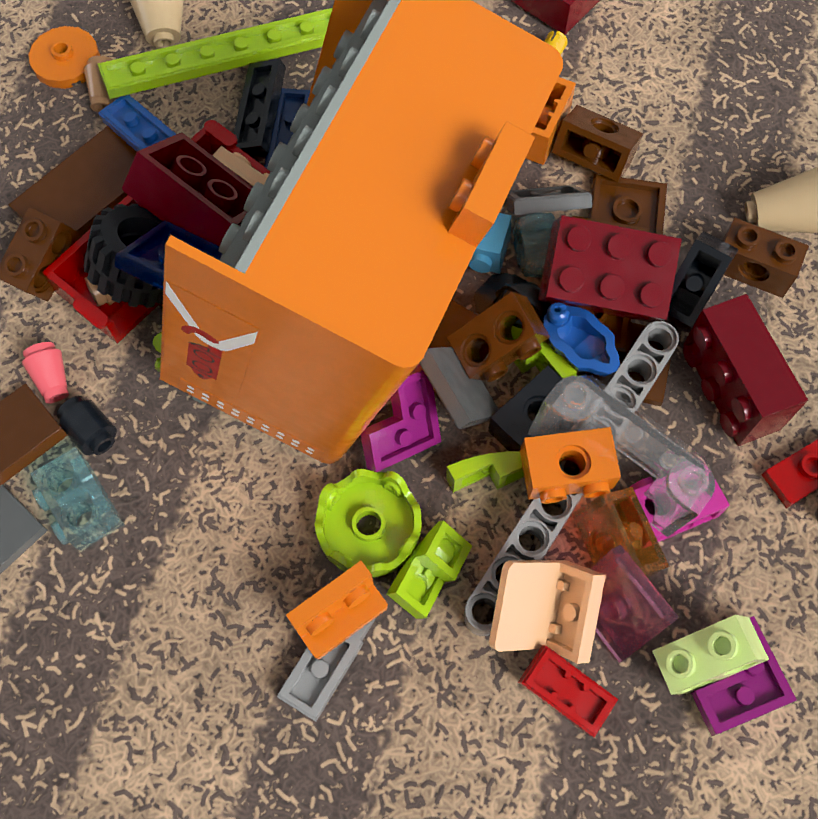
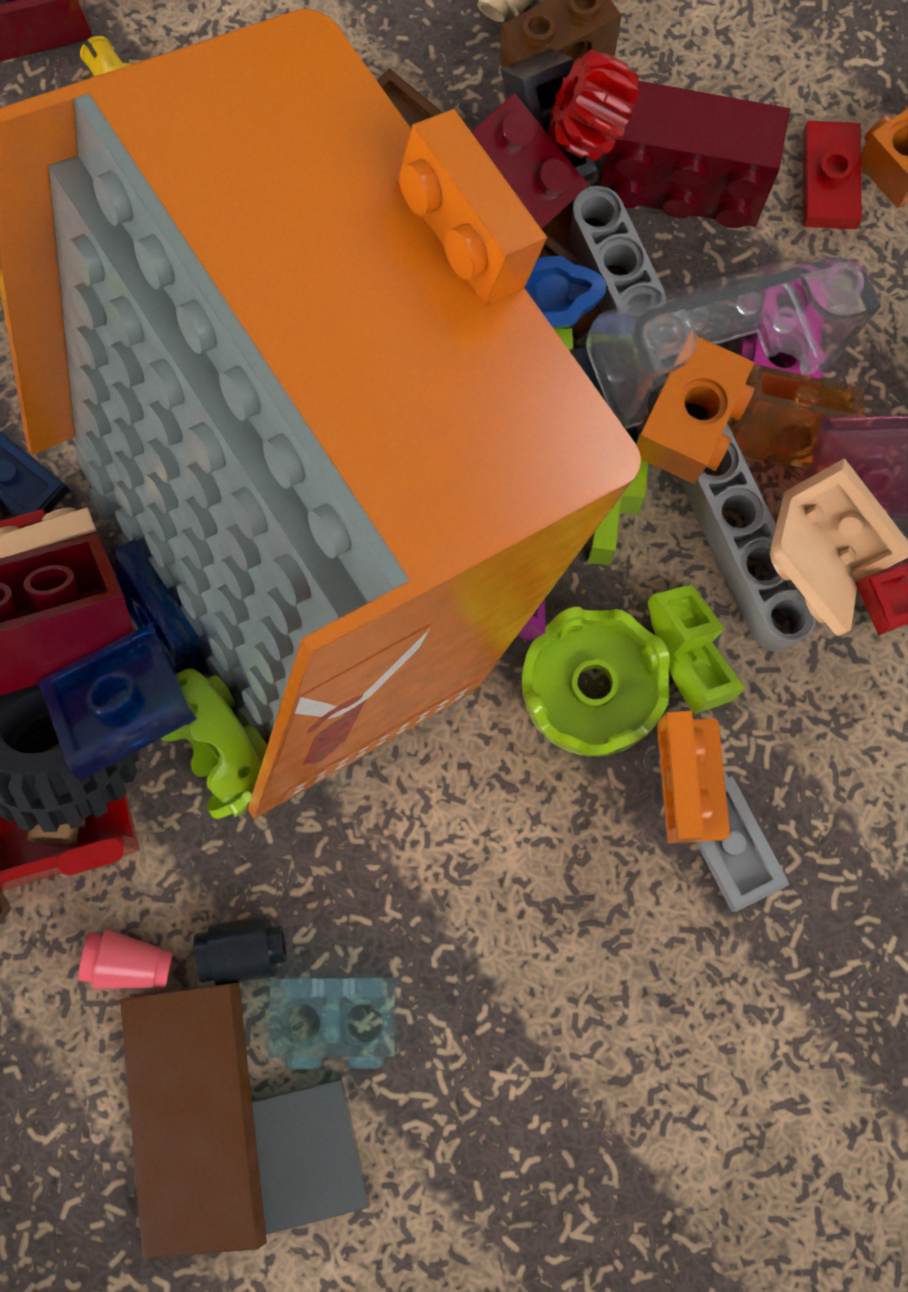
camera: 55 degrees left, 10 degrees up
none -> red gear [549,49,639,161]

